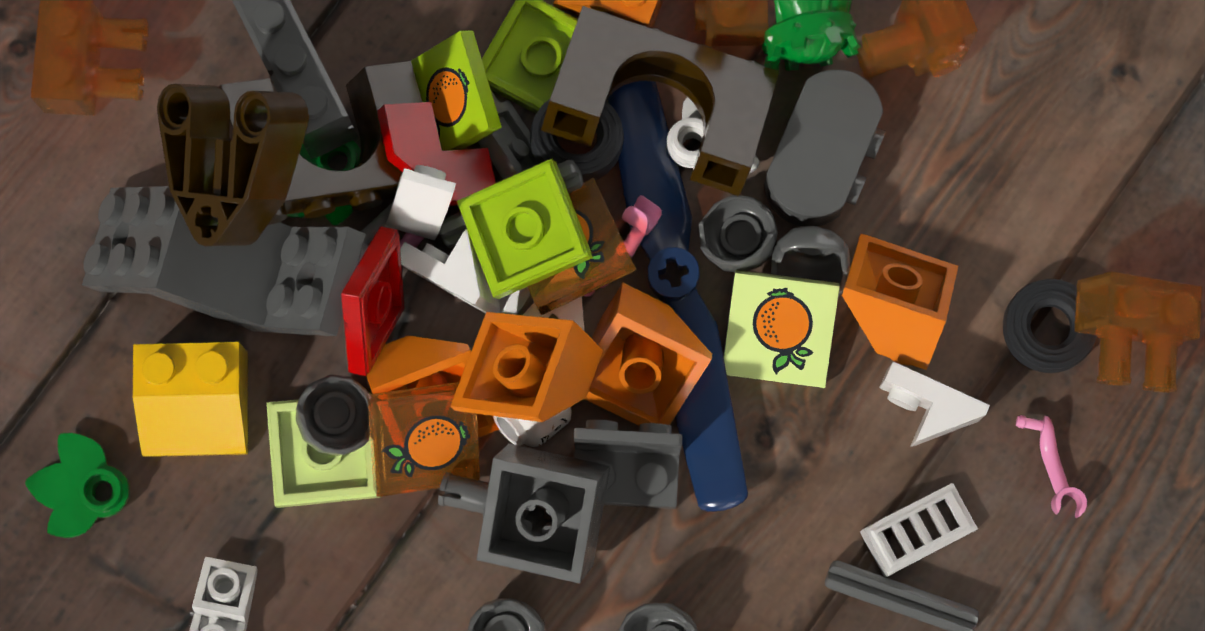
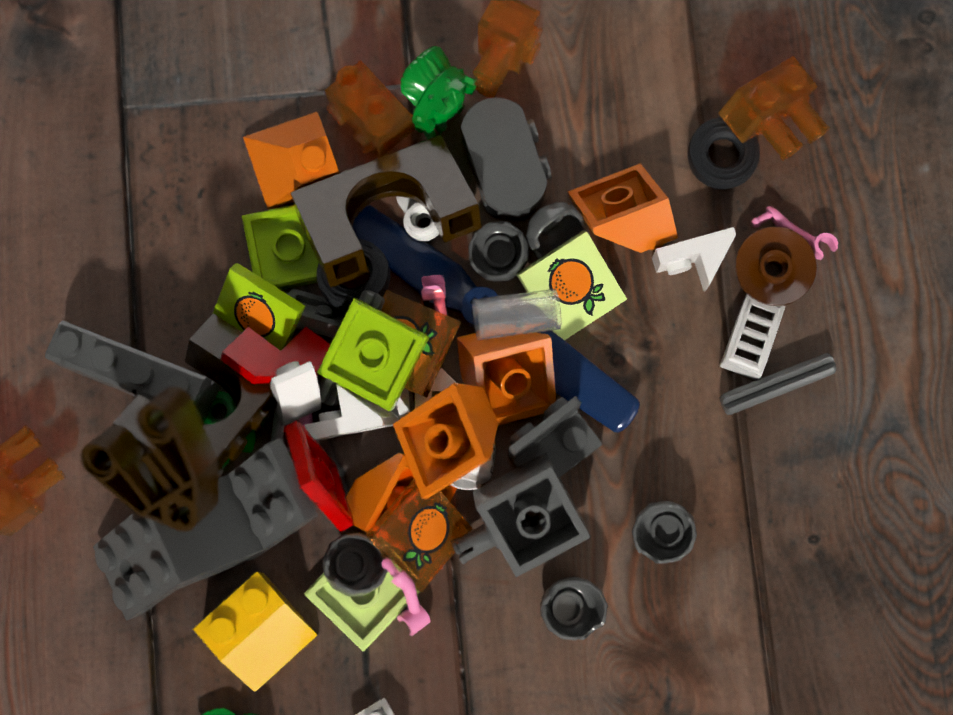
camera: 40 degrees left, 0 degrees up
none -> bright pink piece [381,558,430,637]
none -> clear pin [472,289,561,340]
none -> reddish brown dish [735,227,817,306]

